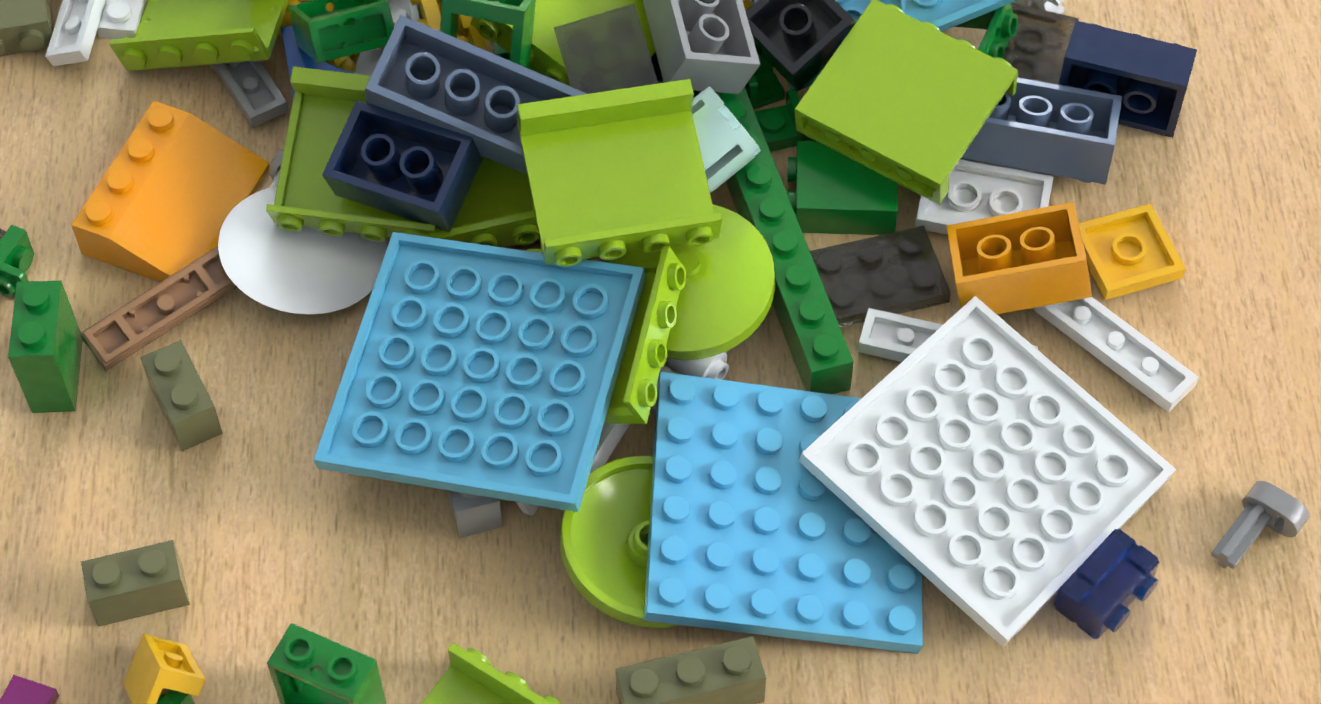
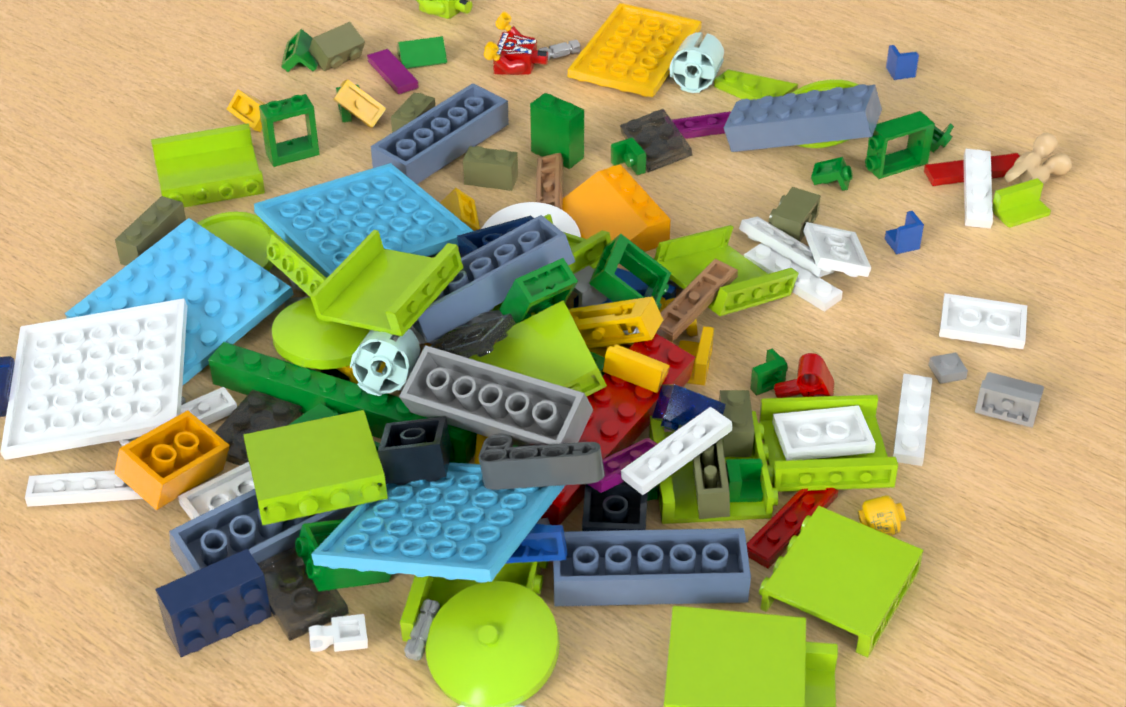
camera: 130 degrees right, 15 degrees down
yellow plate [1079,203,1186,300] -> none
none -> sand blue brick [371,83,509,184]
none -> yellow panel [440,188,480,231]

